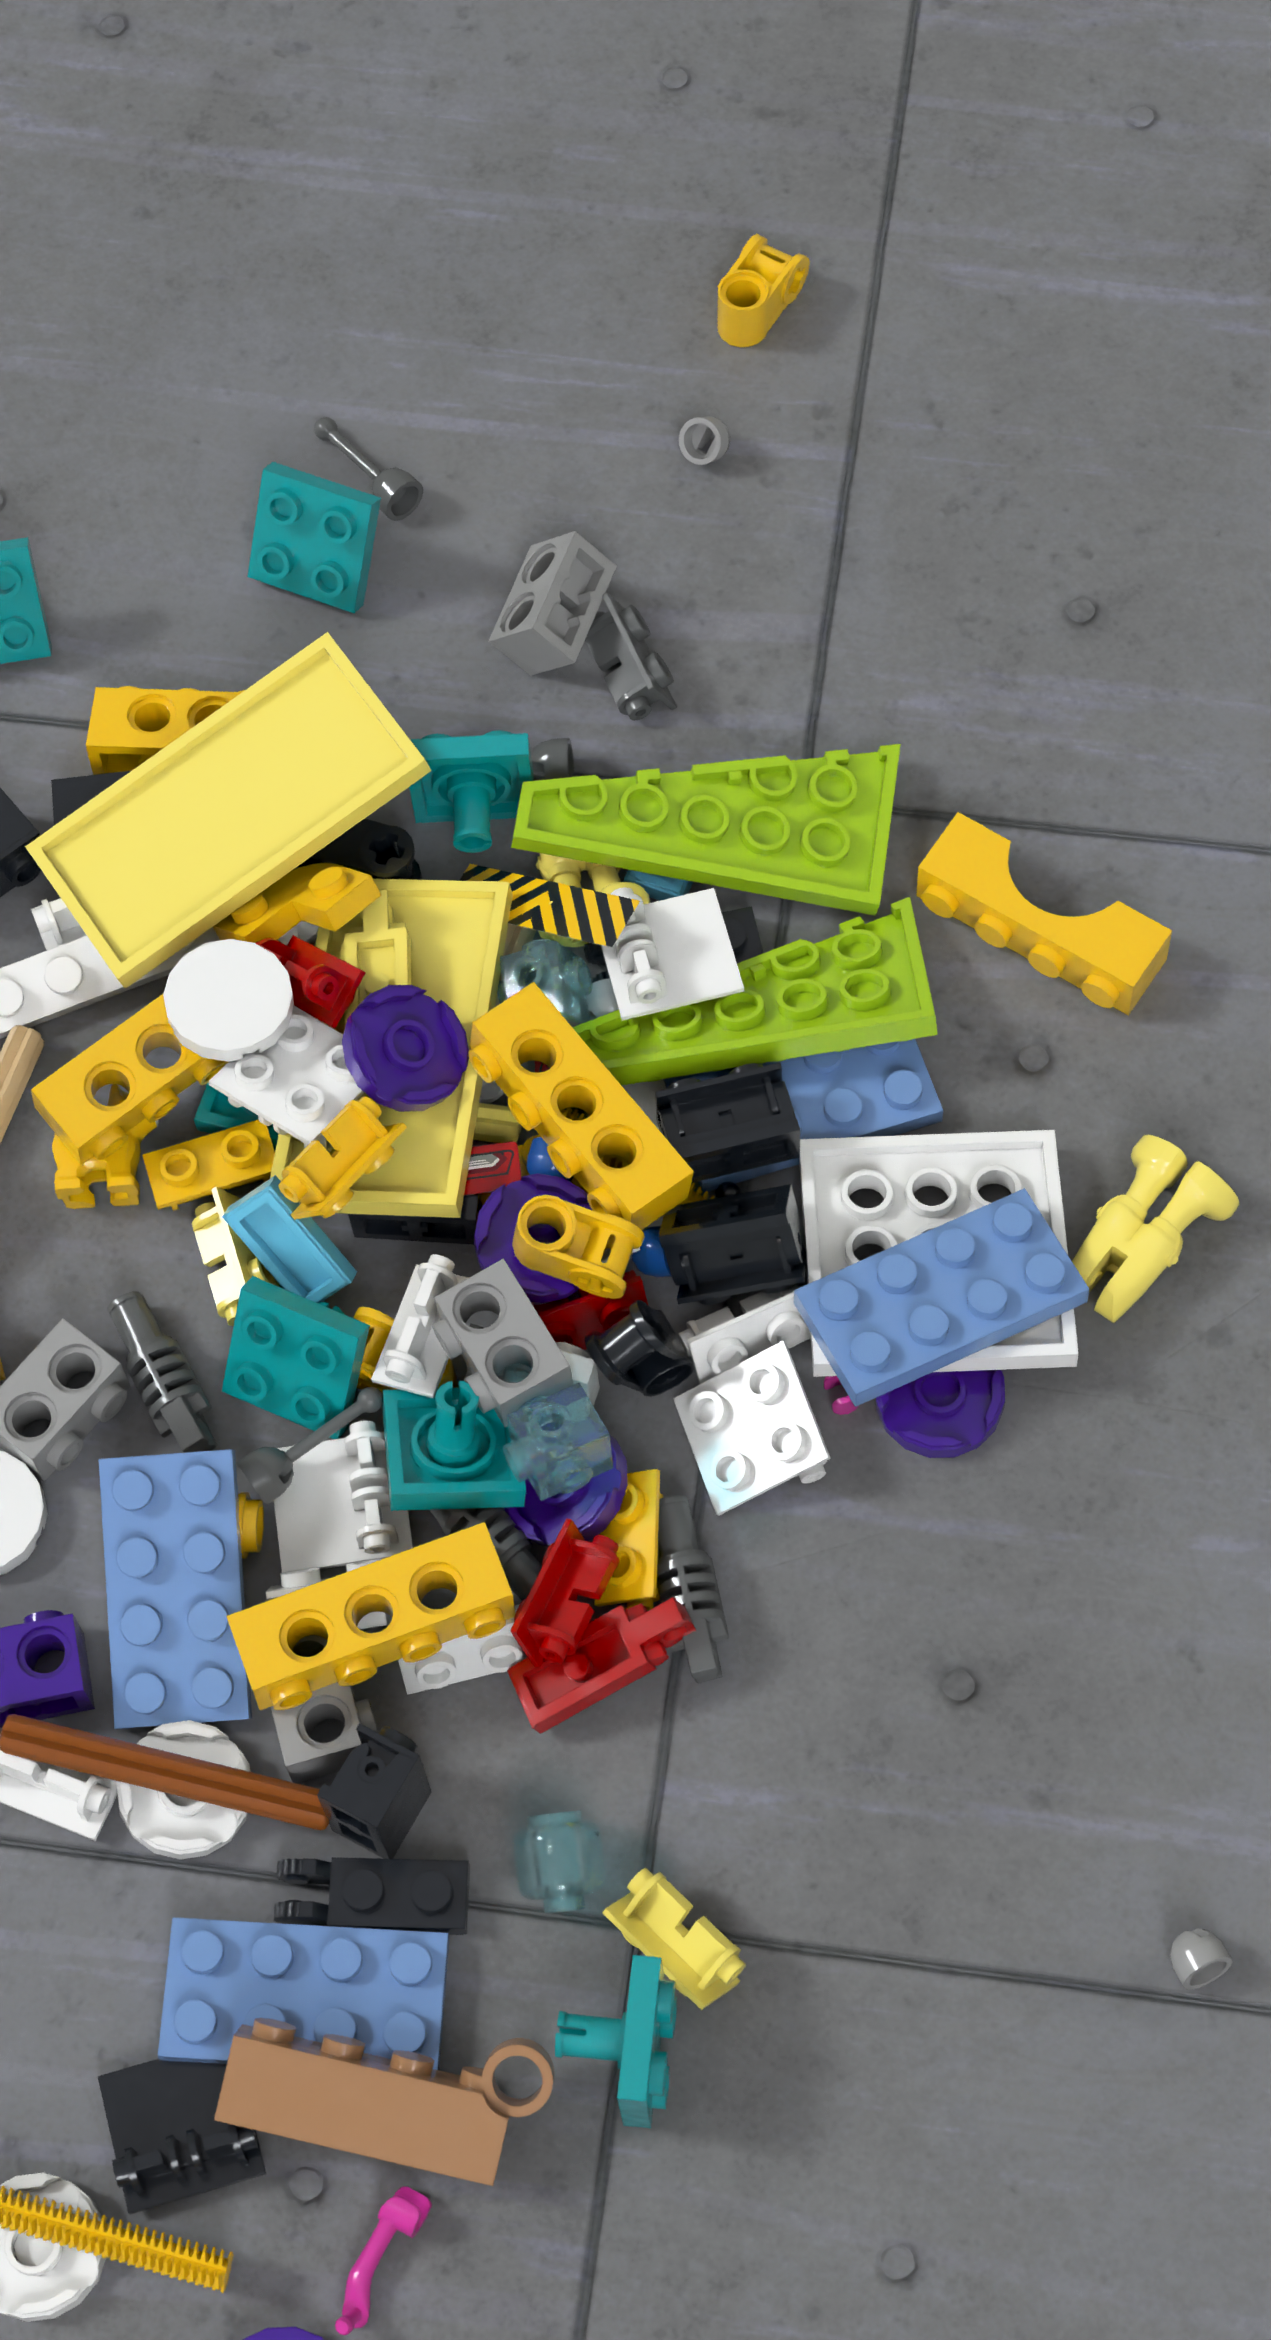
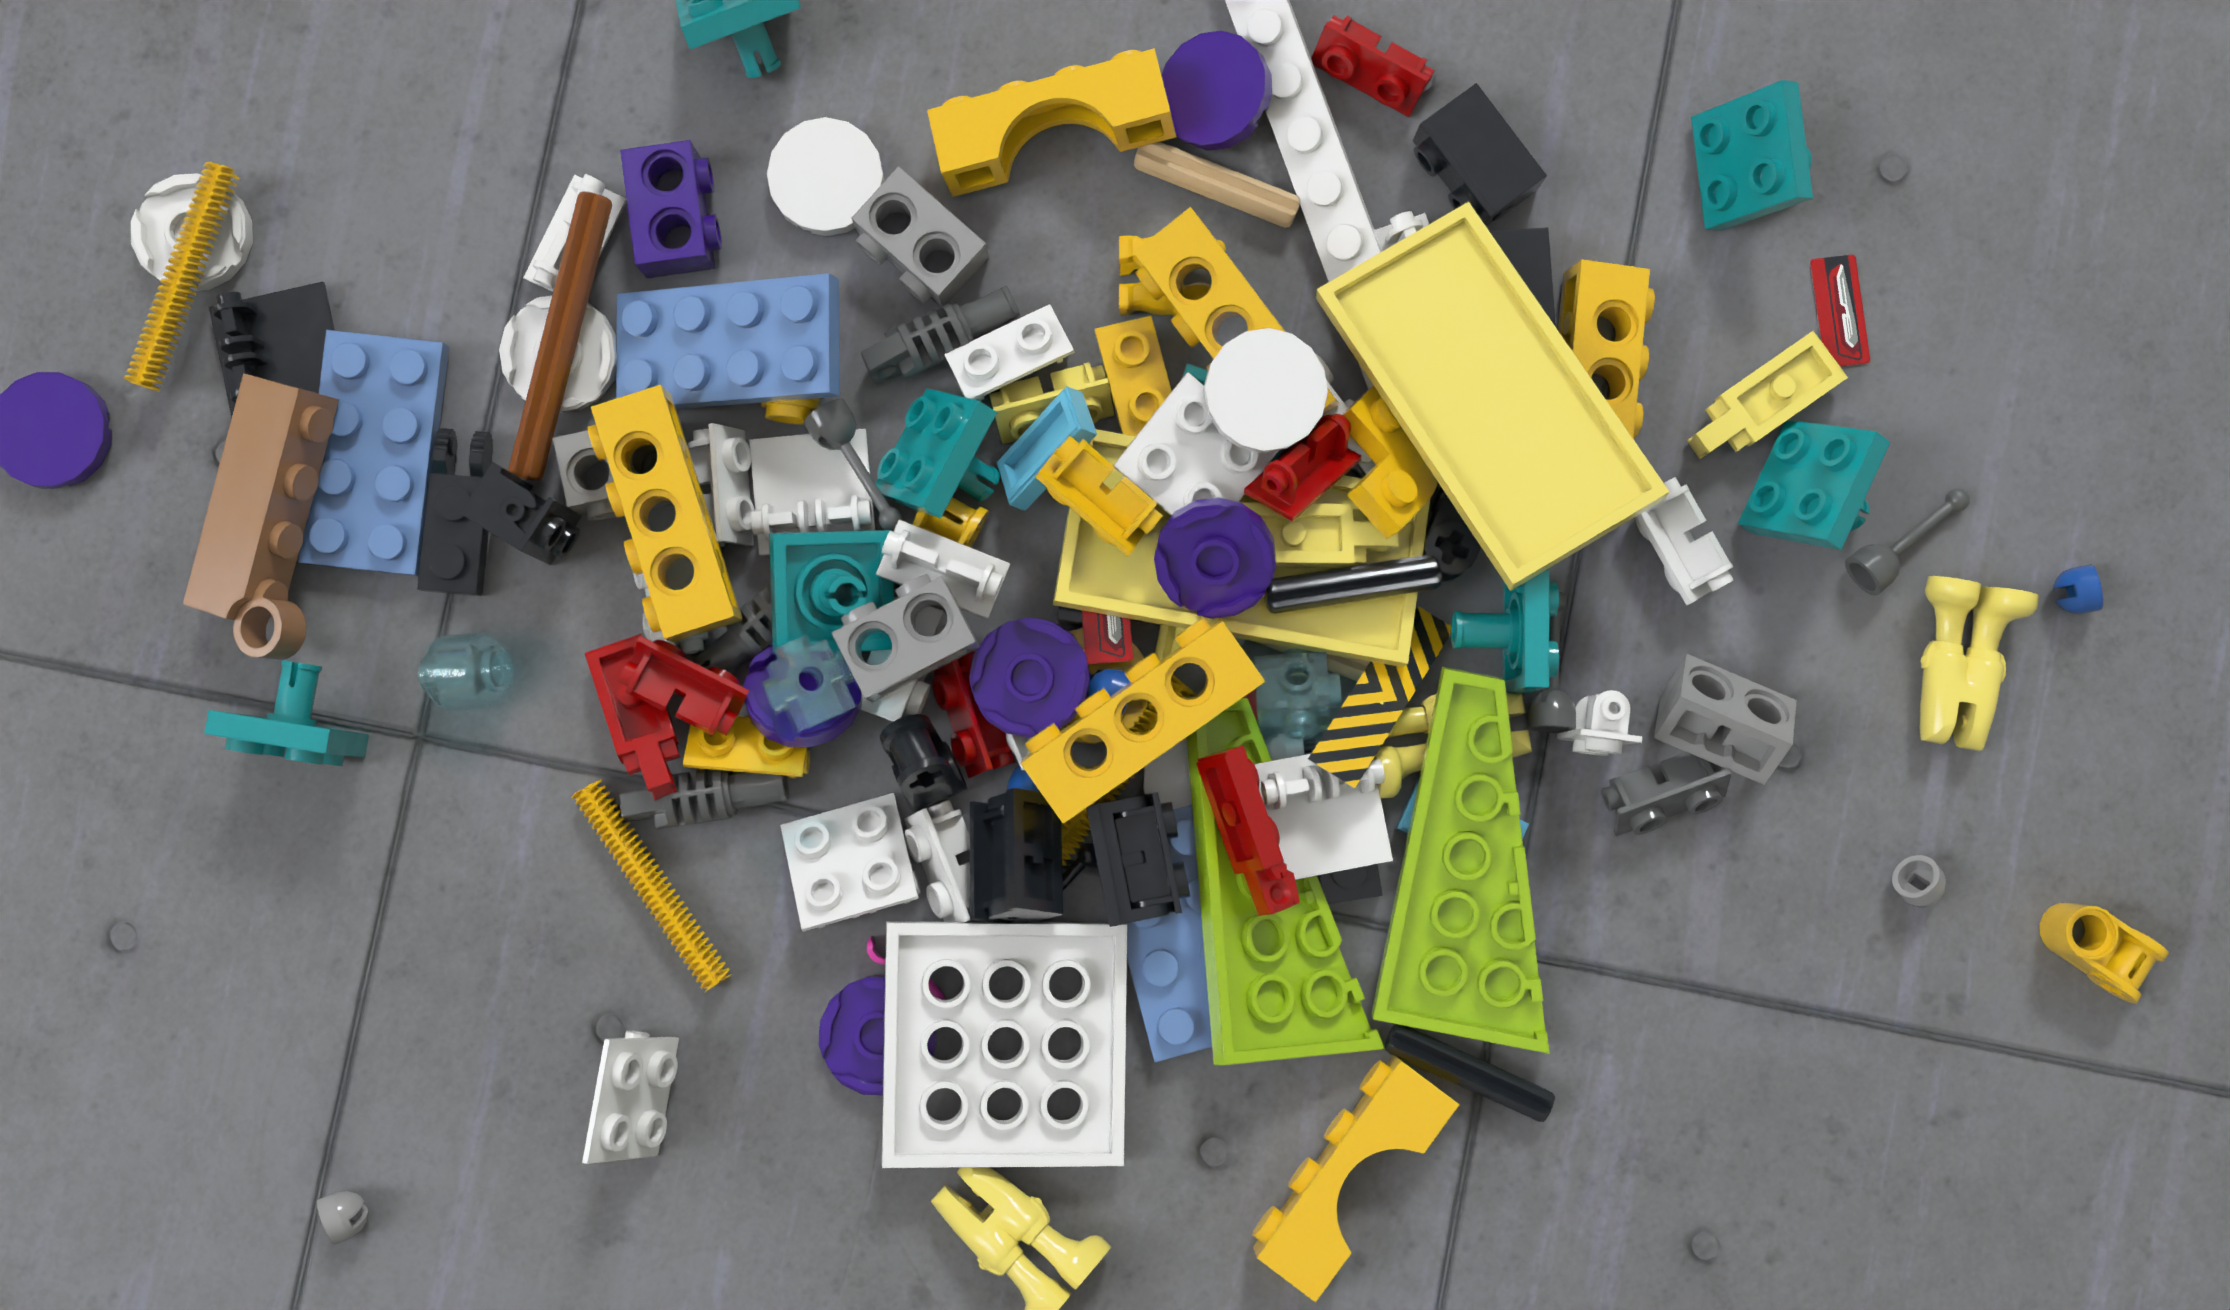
camera: 85 degrees right, 20 degrees up
dark pink piece [335,2186,432,2335] -> none
yellow piece [512,1195,645,1299] -> none
light yellow hinge [602,1868,746,2010] -> none
medium blue plate [794,1188,1090,1407] -> none
none -> yellow axle [571,779,732,993]
none -> white hinge [582,1031,679,1164]
none -> white hinge [944,304,1075,401]
none -> red hinge [1196,745,1300,916]
none -> black axle [1264,554,1442,614]
none -> black axle [1385,1024,1555,1122]
none -> white hinge [1557,690,1642,756]
none -> white hinge [1635,477,1733,606]
none -> light yellow hinge [1687,331,1848,459]
none -> sticker [1810,255,1870,367]
none -> light yellow piece [1919,576,2039,751]
none -> blue hinge [2053,564,2103,614]

